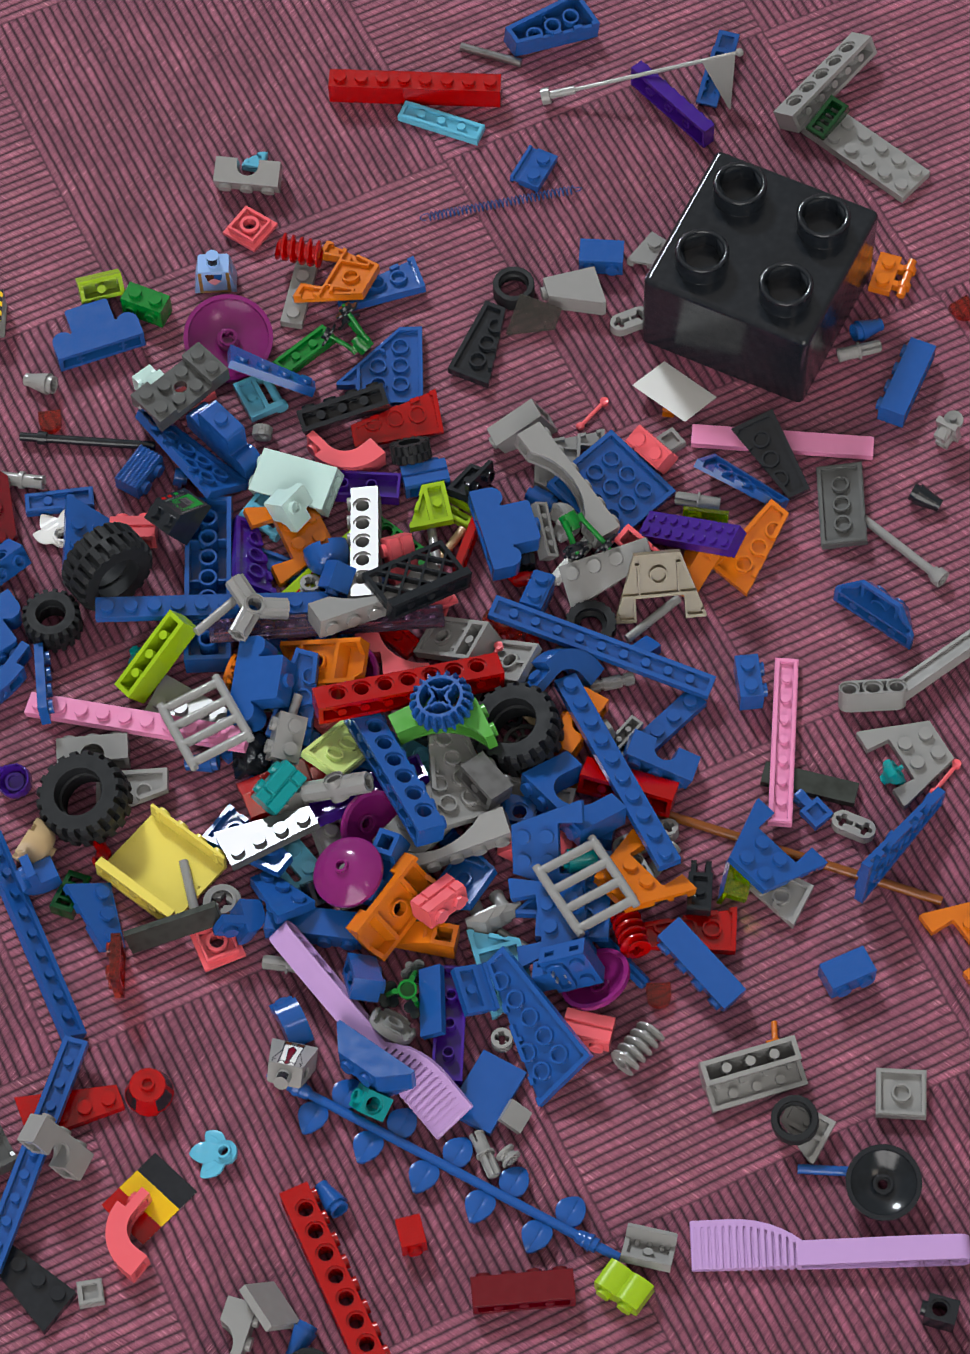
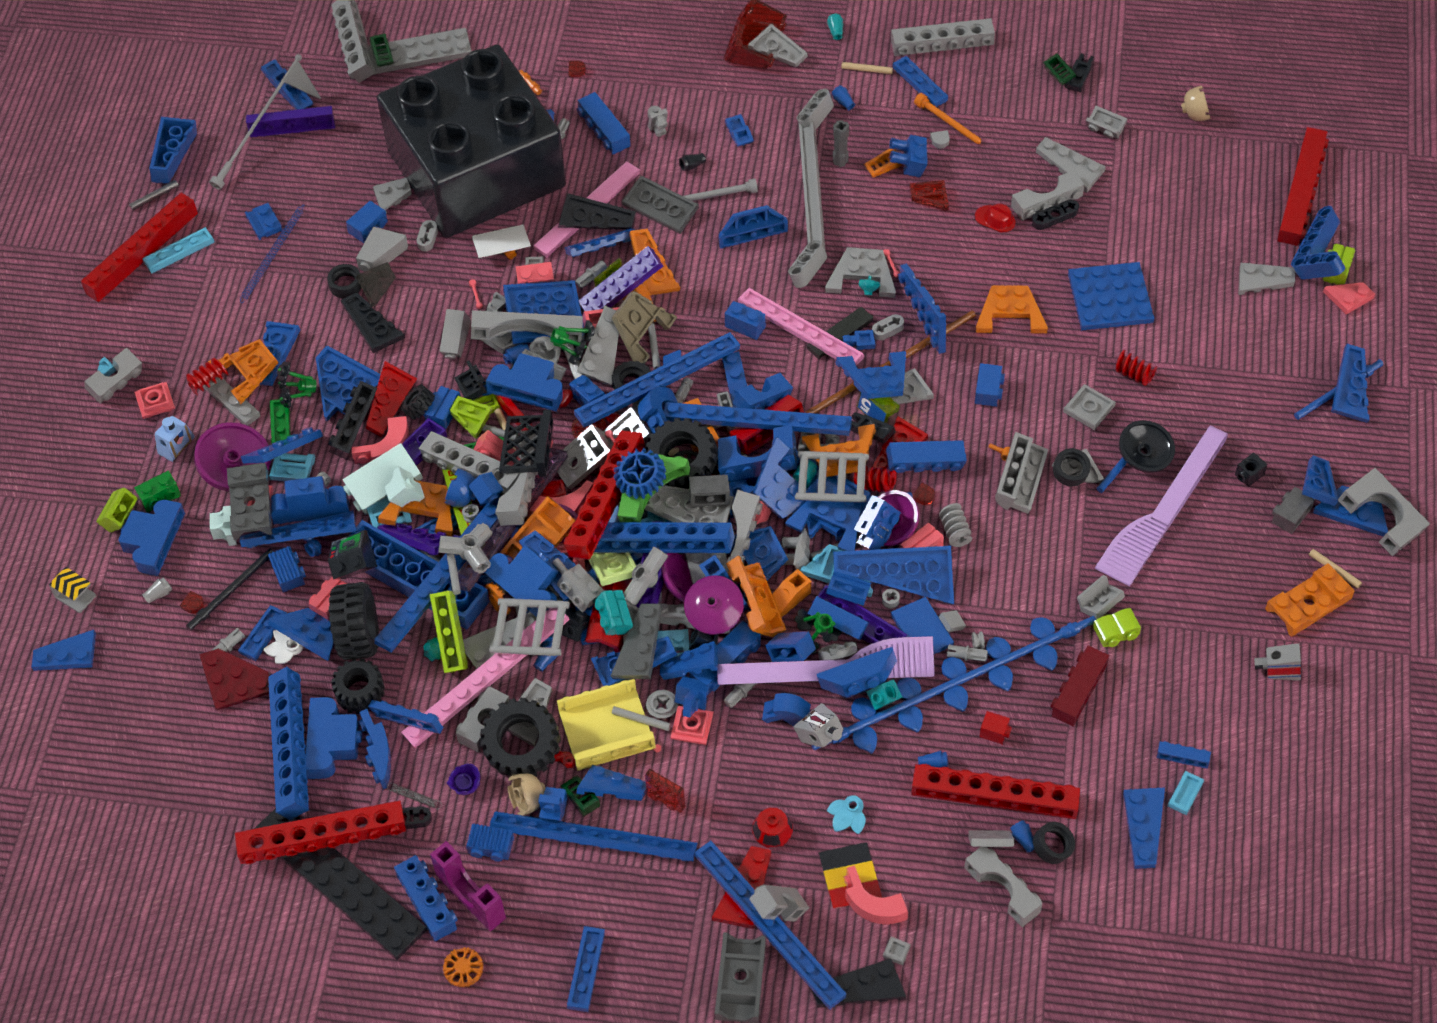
camera: 55 degrees left, 5 degrees down
pearl dark grey tile [123,901,222,954] -> none
coral brick [410,873,468,929] -> none

